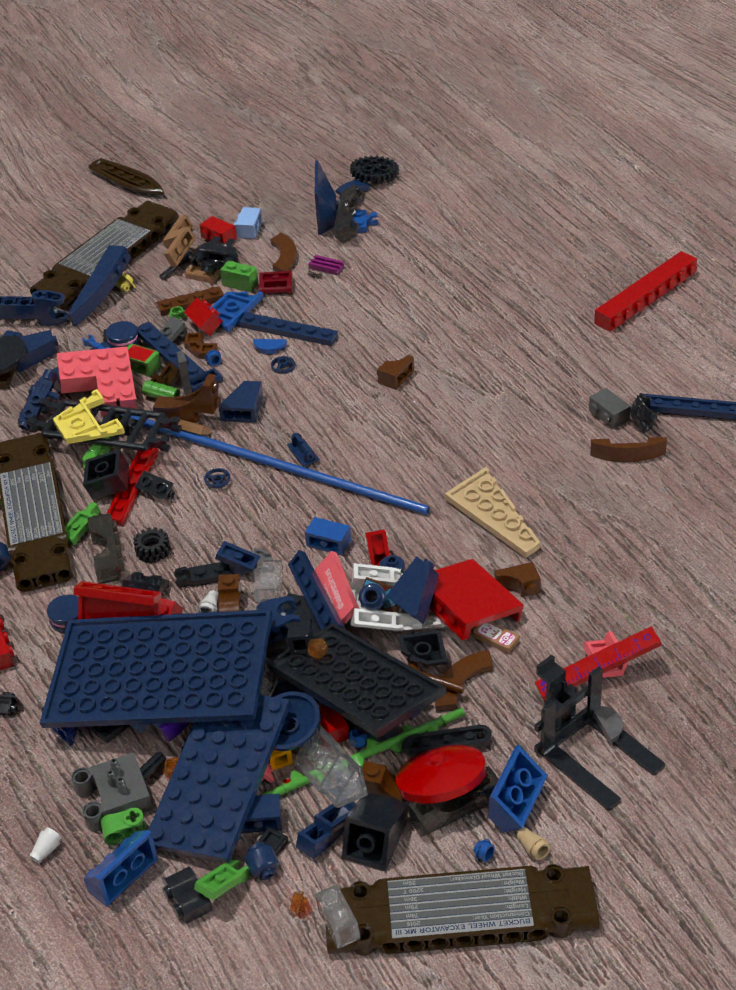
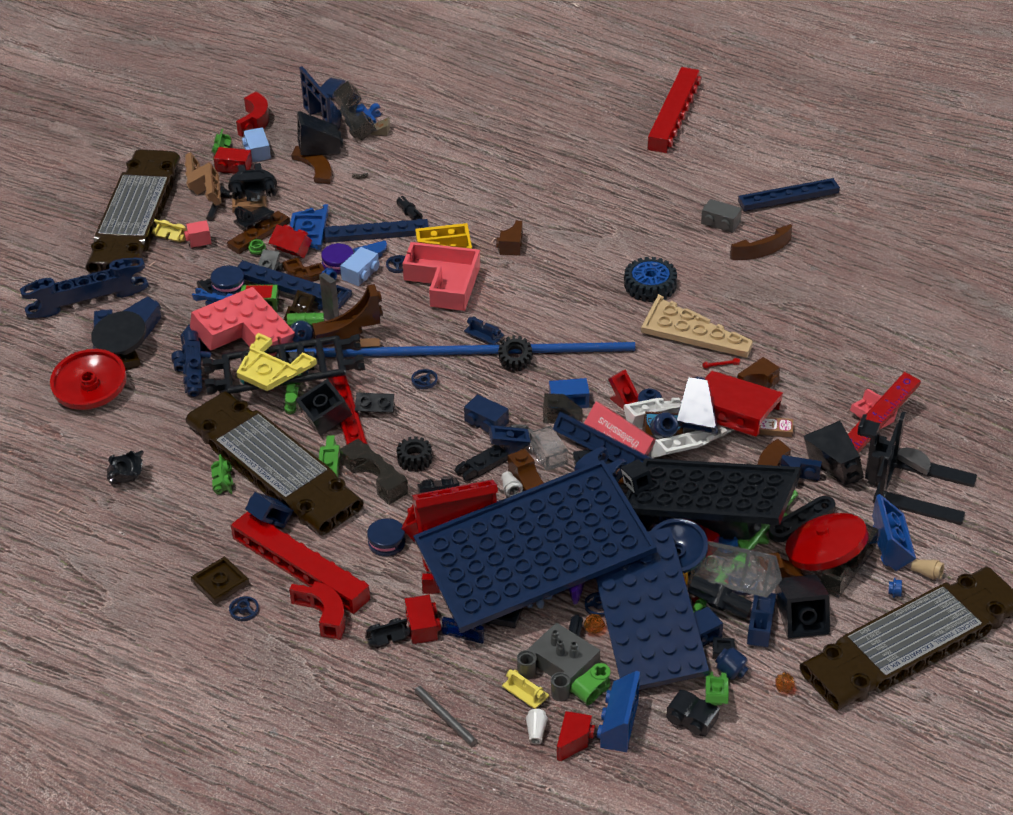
camera: 30 degrees left, 0 degrees up
dark blue slope [68,245,131,326] -> none
dark brown piece [88,158,164,195] -> none
dark blue slope [218,381,263,423] -> none
bright green brick [220,261,259,292] -> none
dark red plate [259,271,293,296] -> none
magenta tile [308,255,344,275] -> none
clear orange plate [308,638,328,659] -> none
clear brick [315,884,361,949] -> none
black gear [350,155,399,184] -> none
black slope [398,630,448,667] -> none
black hair [630,393,659,433] -> none
none -> coral brick [184,220,211,248]
none -> bright green hinge [211,129,232,160]
none -> black hinge [233,206,275,228]
none -> red arch [236,92,270,137]
none -> dark blue head [290,320,313,342]
none -> black slope [297,111,343,155]
none -> dark purple head [321,243,354,274]
none -> light blue brick [340,247,380,286]
none -> dark tan slope [371,117,390,136]
none -> black pin [396,196,423,220]
none -> coral piece [403,242,480,311]
none -> red brick [404,594,441,644]
none -> yellow wedge [415,223,472,249]
none -> dark blue piece [464,394,509,432]
none -> black tyre [498,335,532,372]
none -> light yellow hinge [502,669,550,709]
none -> clear smoke slope [543,393,583,424]
none -> red slope [557,711,596,761]
none -> black wheel [624,257,677,302]
none -> black piece [688,575,753,619]
none -> red hinge [702,358,740,369]
none -> dark blue slope [781,455,822,488]
none -> black slope [803,421,864,485]

